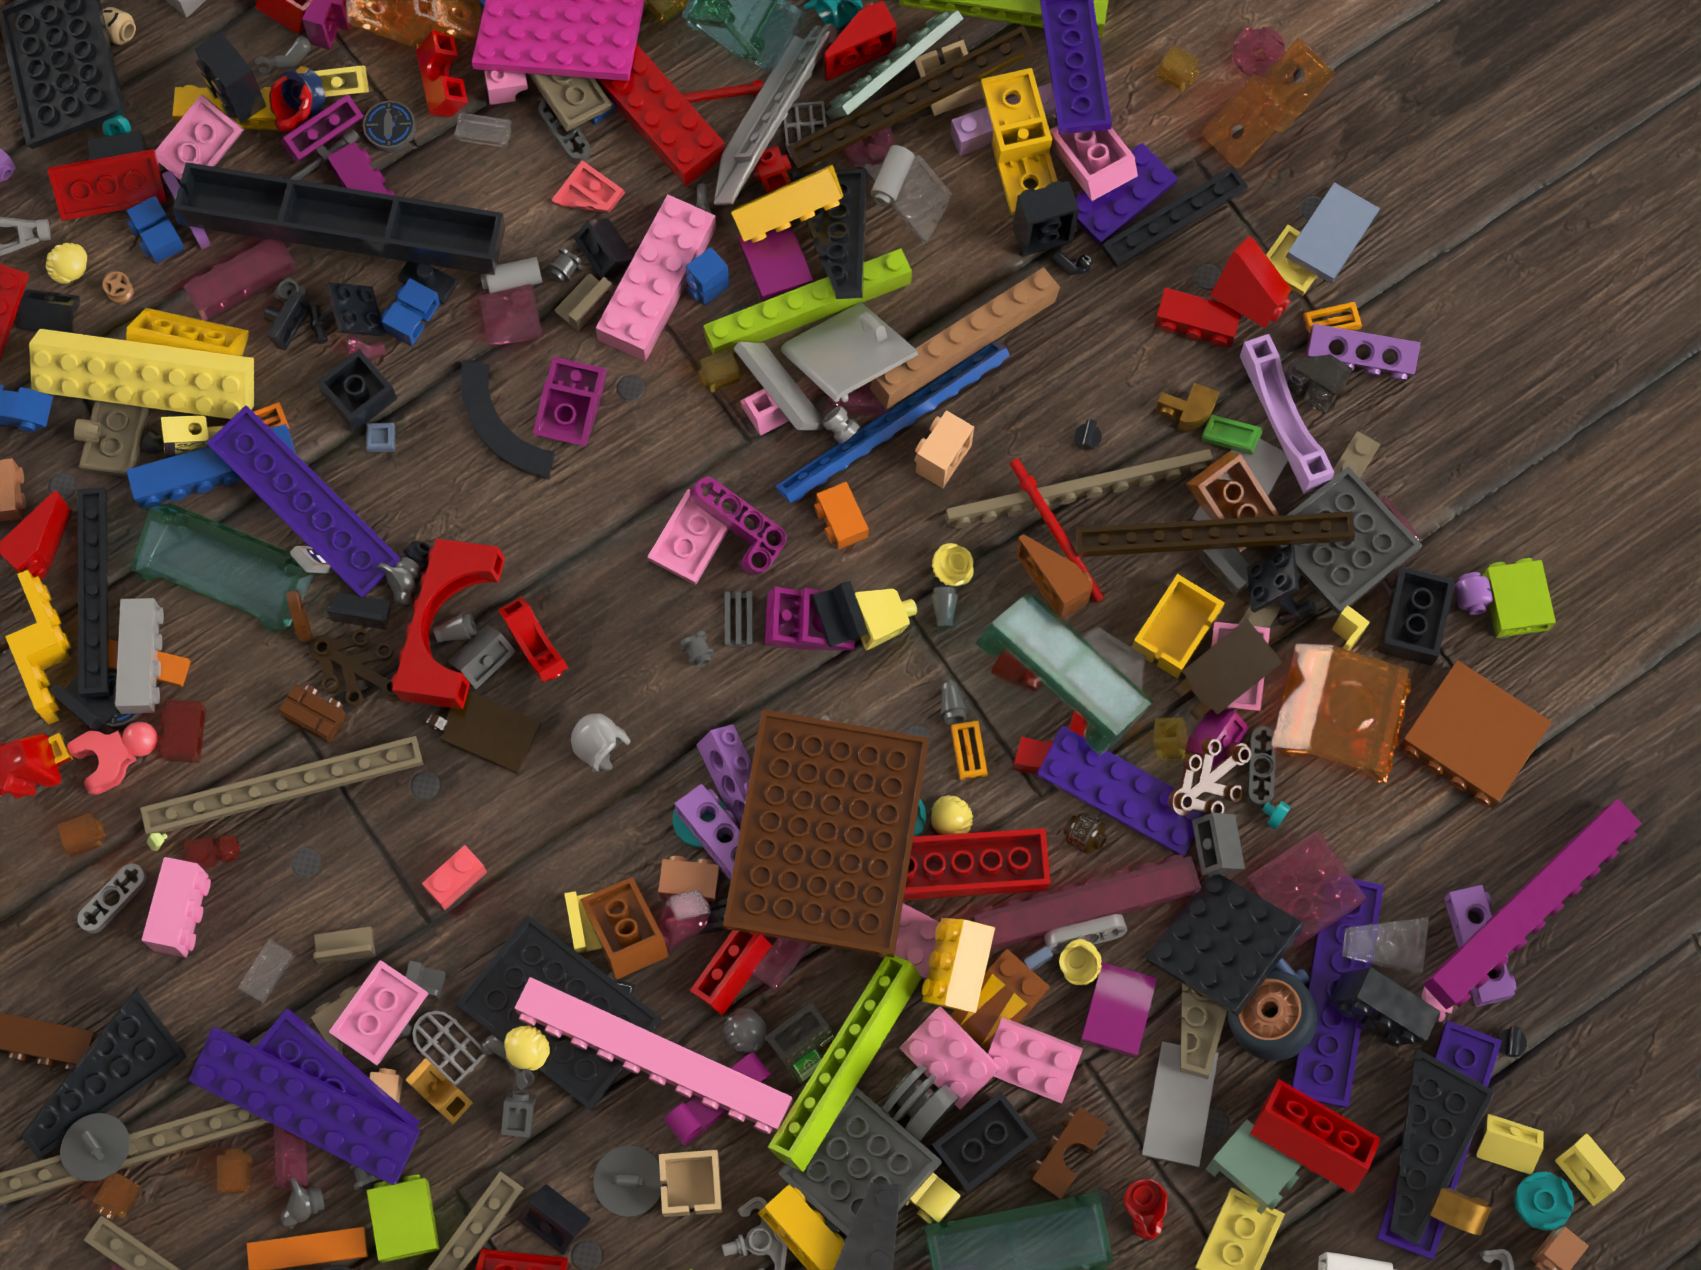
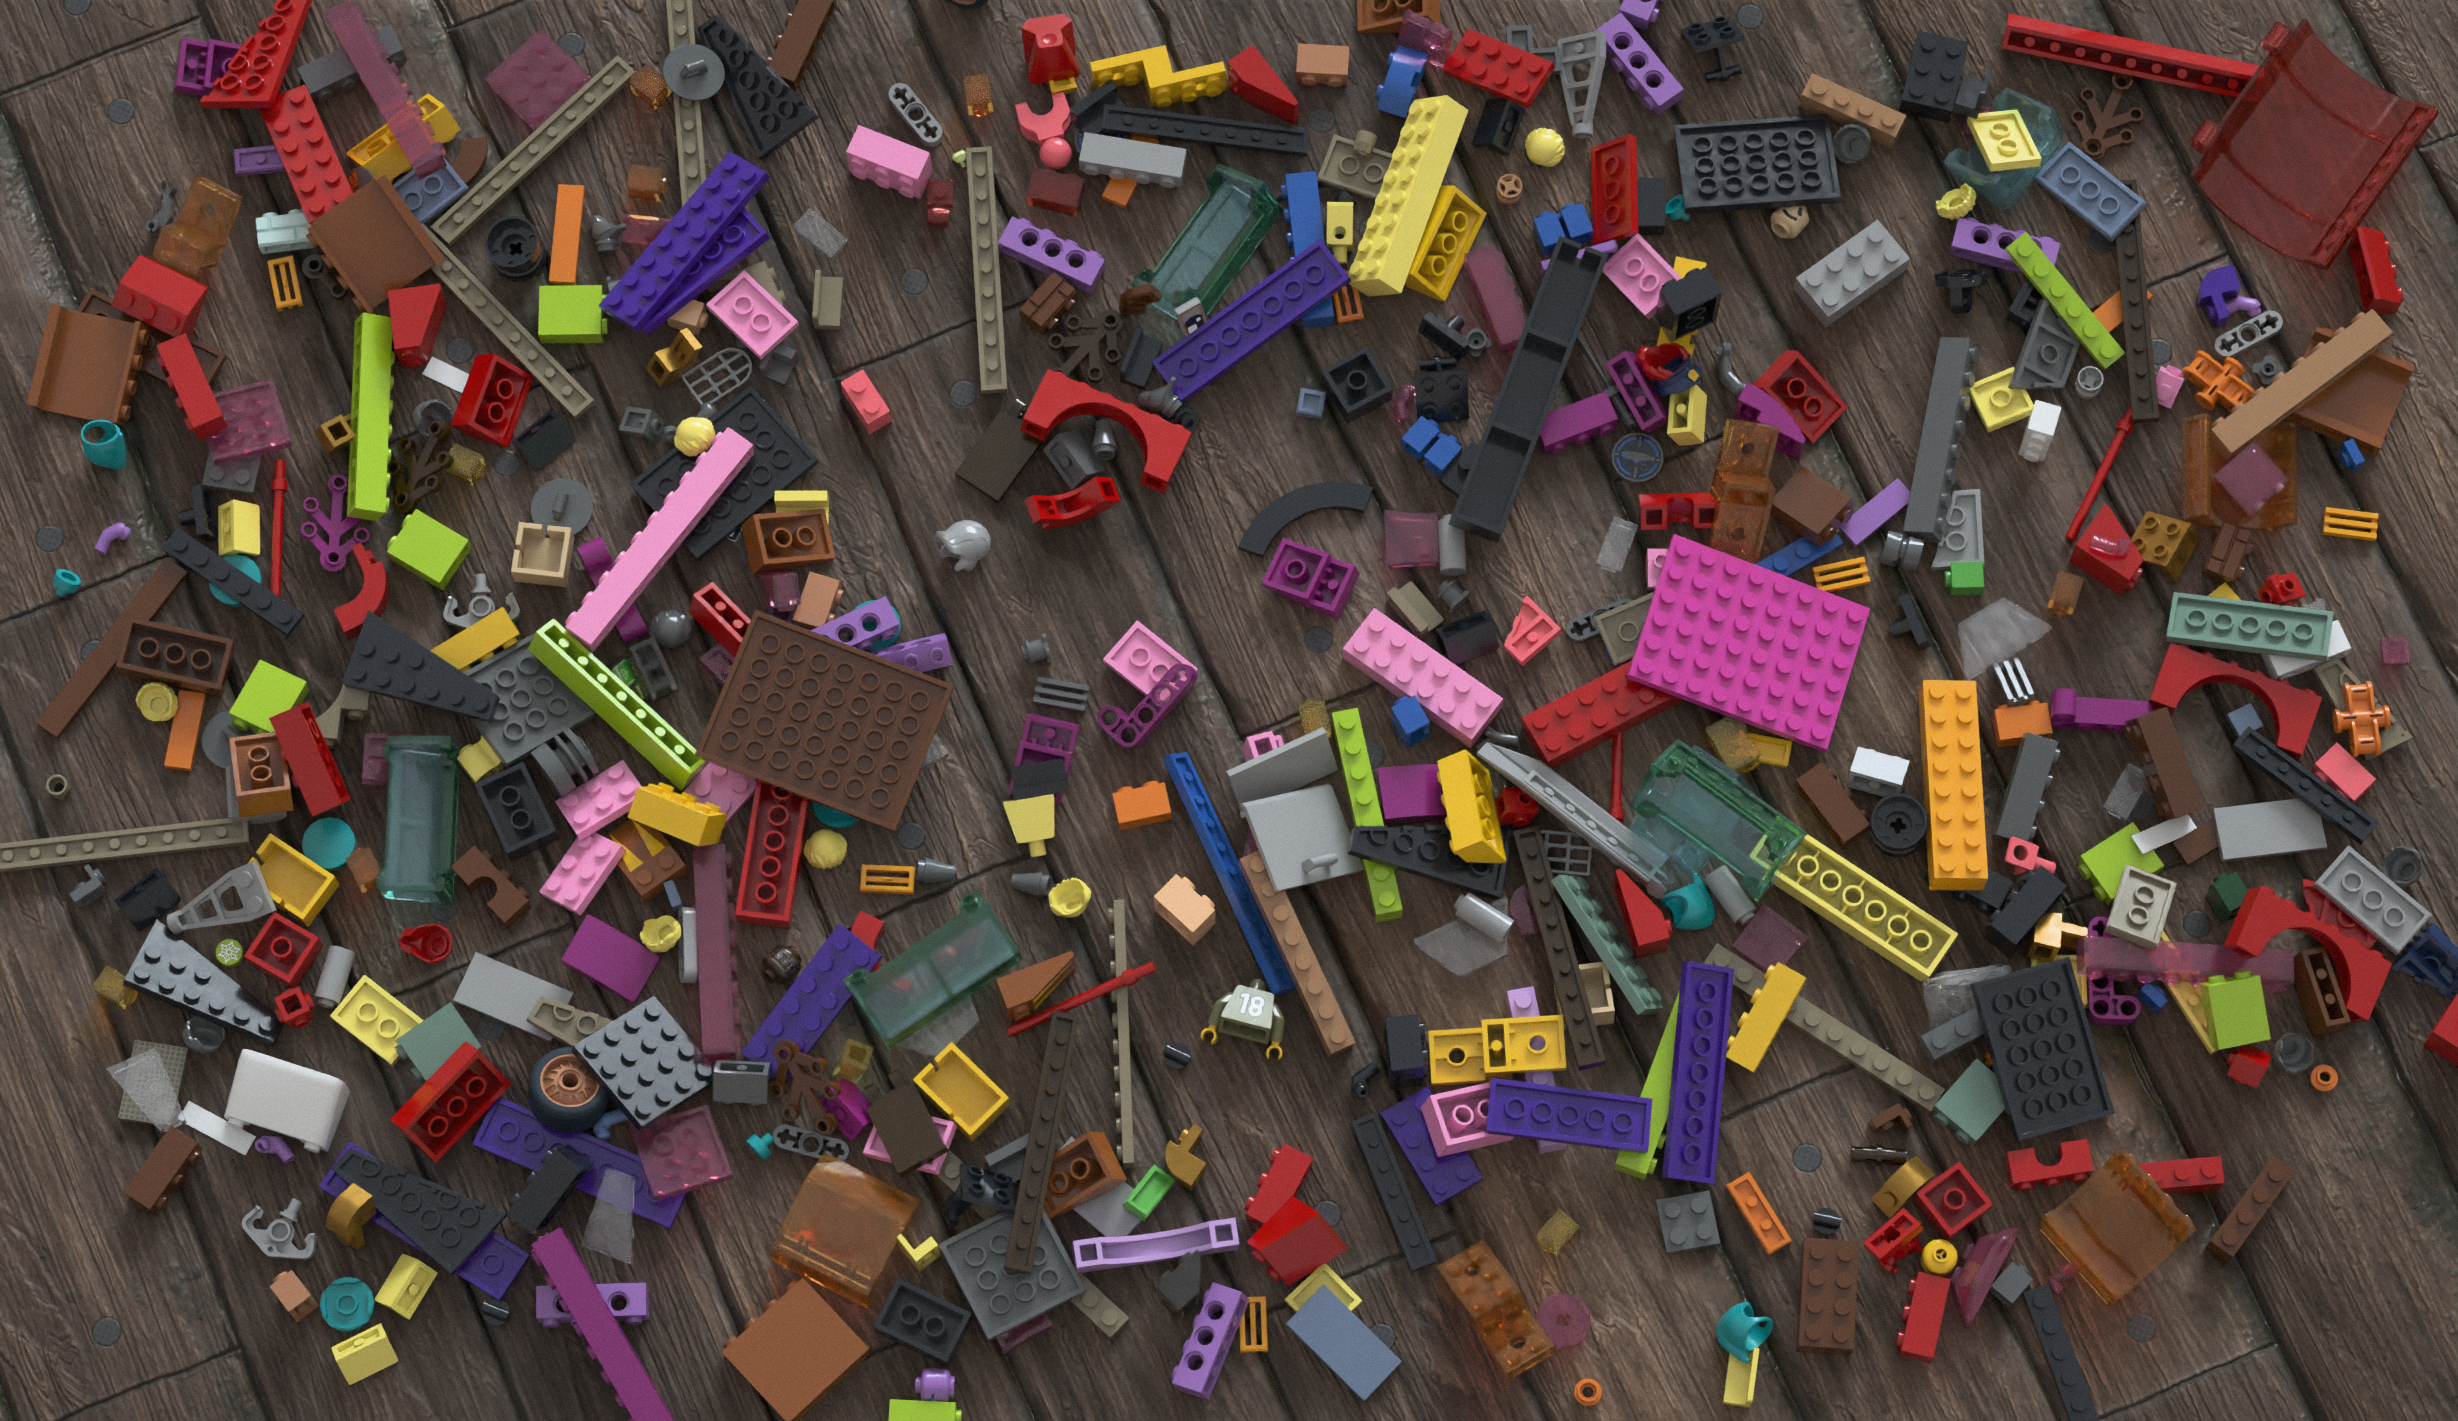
camera: 105 degrees right, 0 degrees up
light grey wheel [821,406,859,444] -> none
none -> medium lavender brick [998,217,1106,295]
none -> olive torso [1201,979,1285,1060]
none -> orange plate [1574,1378,1602,1406]

